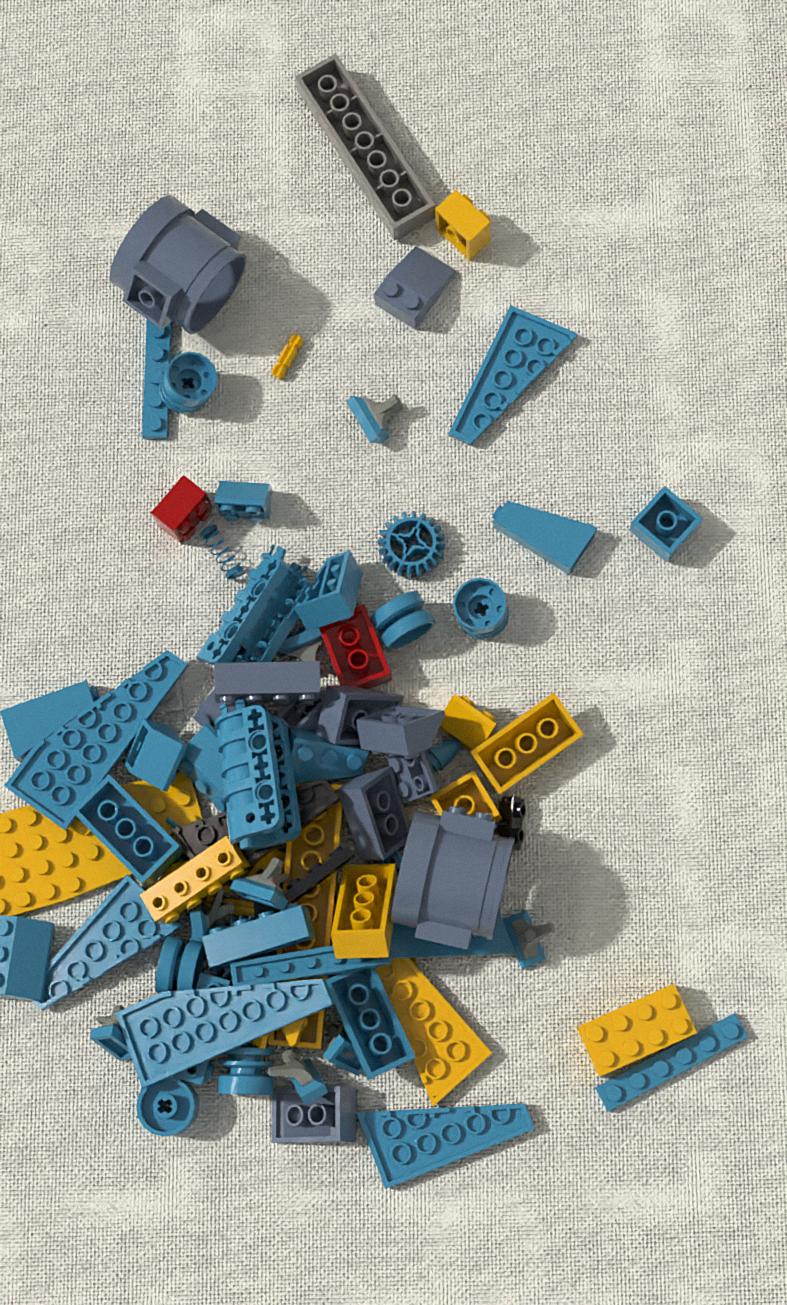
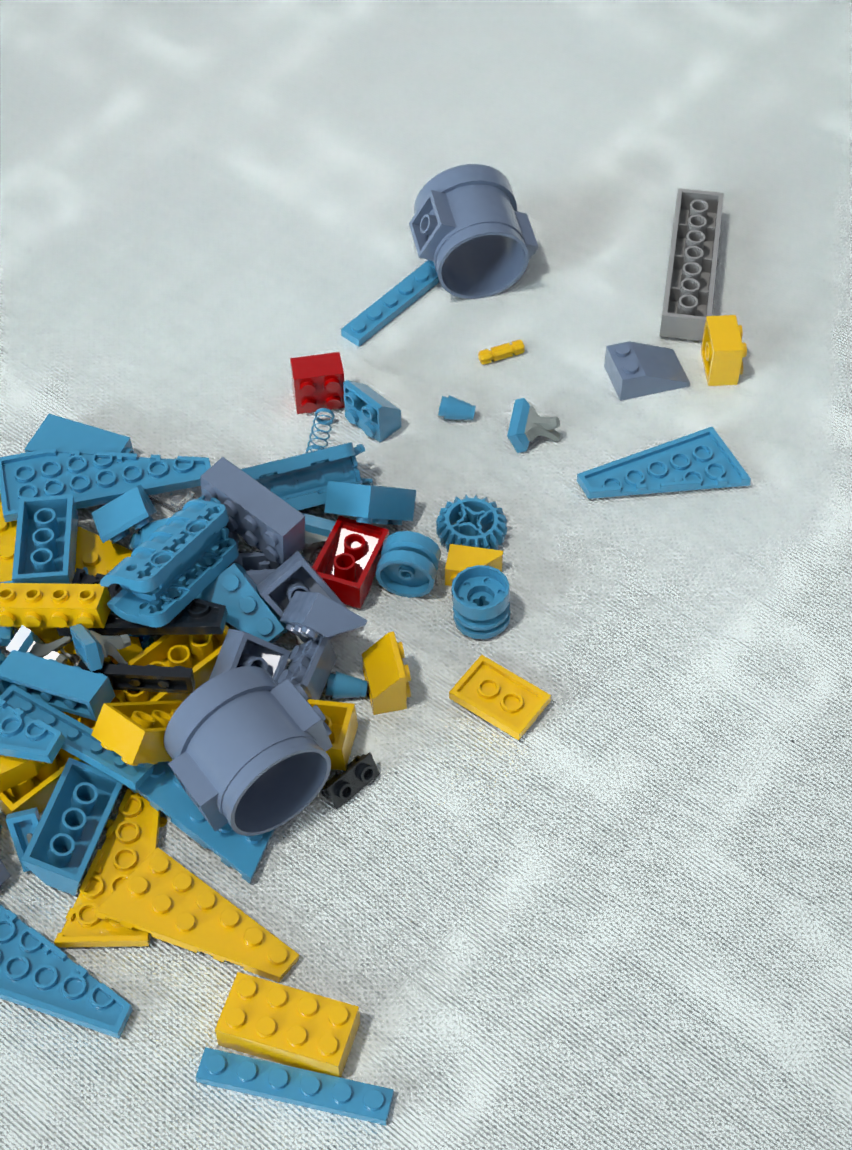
camera: 30 degrees right, 25 degrees down
dark azure wheel [159,352,218,414] -> none
yellow slope [470,692,584,795] -> none
dark azure slope [492,501,597,575] -> none
piece [503,910,555,969] -> none
dark azure brick [629,486,703,562] -> none
none -> yellow wing [95,847,299,982]
none -> dark azure cone [438,395,476,420]
none -> yellow slope [445,544,503,586]
none -> yellow plate [449,654,551,740]

